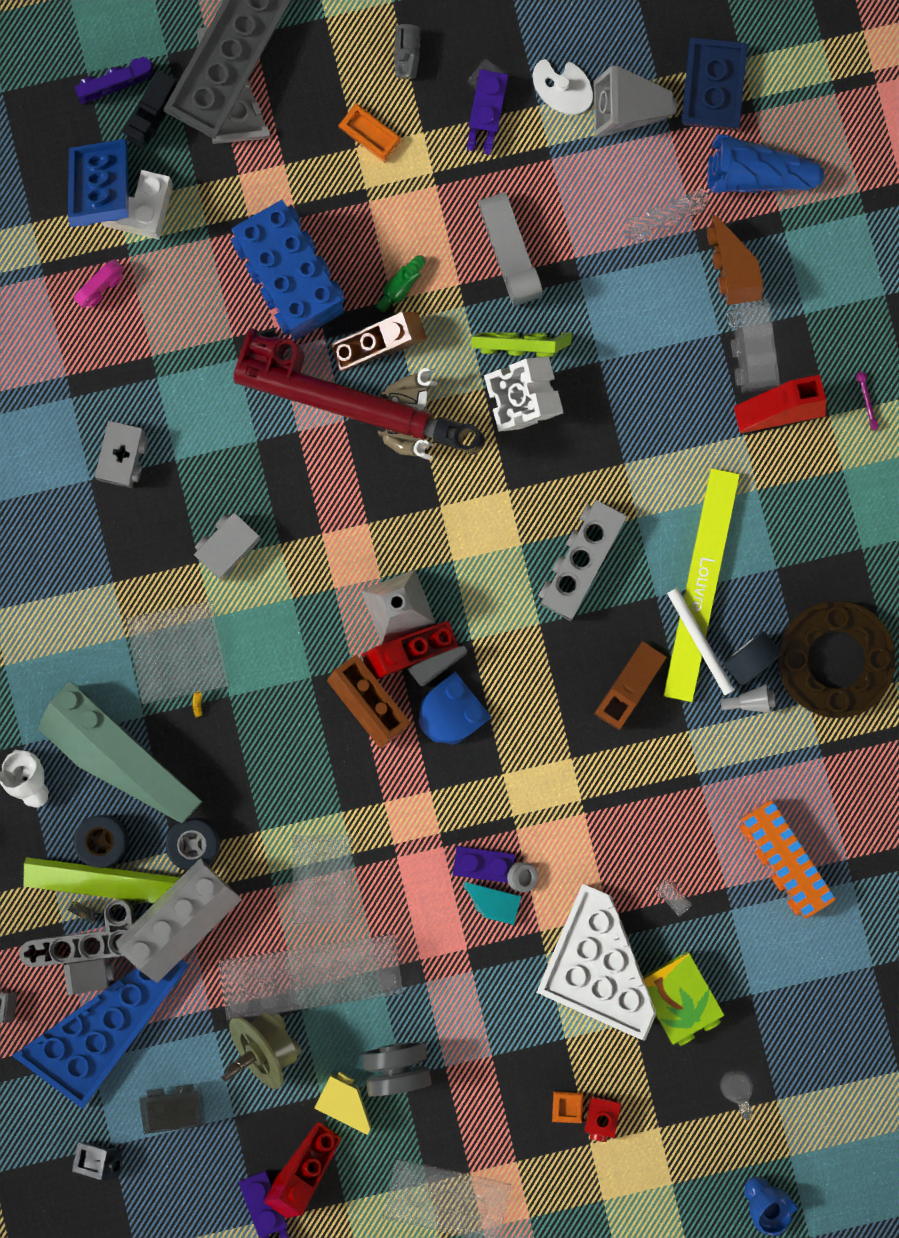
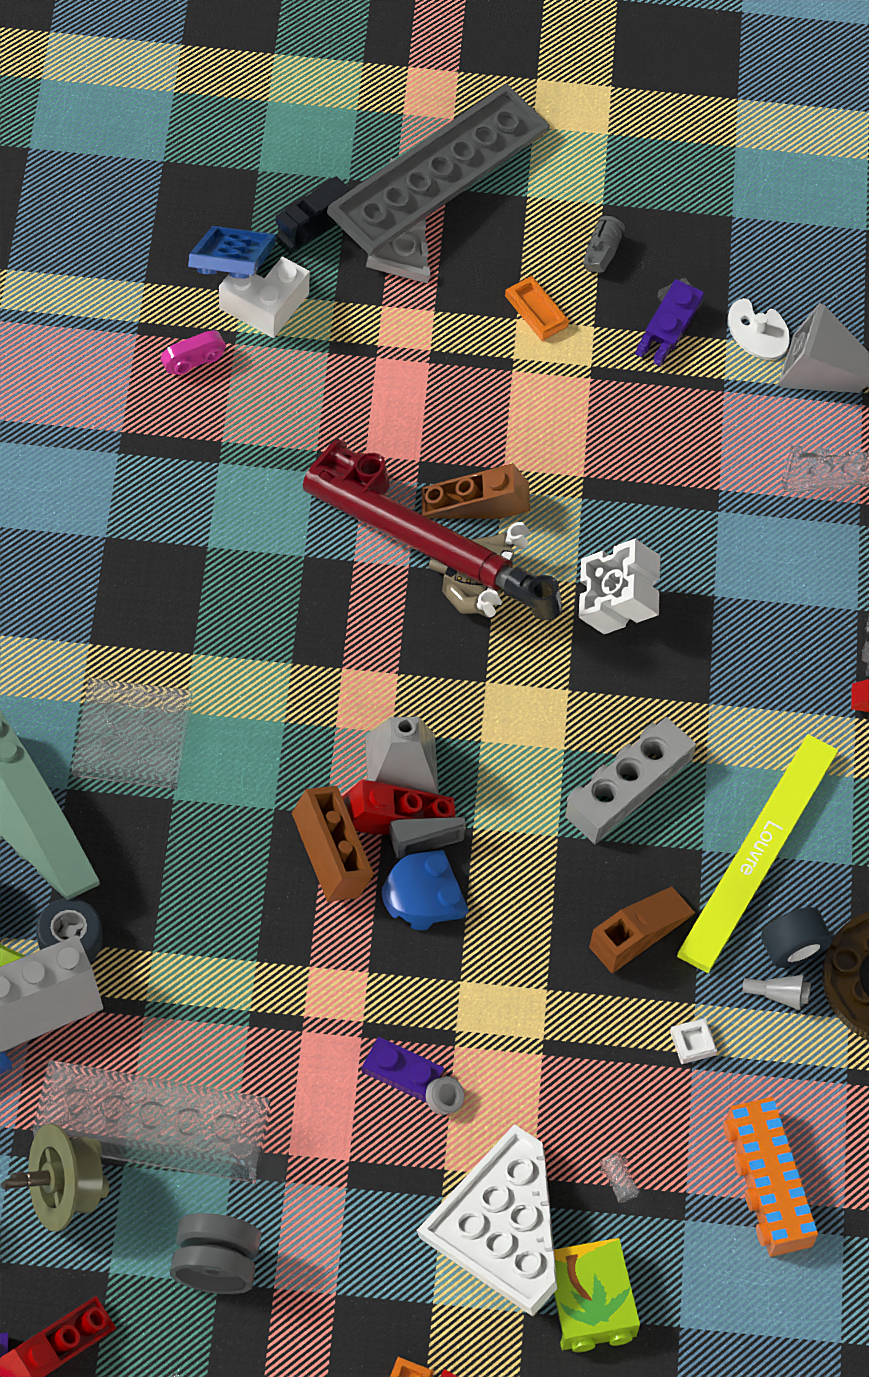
camera: 10 degrees right, 25 degrees down
dark purple hinge [74,56,154,105] -> none
light grey brick [95,421,148,488] -> none
yellow leg [193,691,203,718] -> none
light grey brick [194,513,261,581] -> none
blue brick [230,199,346,342] -> none
clear plate [292,834,353,924] -> none
light yellow slope [315,1072,371,1135] -> none
green piece [375,255,426,313] -> none
teal slope [463,881,521,925] -> none
lime wing [471,332,572,357] -> none
light grey beam [478,192,542,307] -> none
white bar [667,588,735,695] -> none
none -> white tile [670,1018,717,1065]

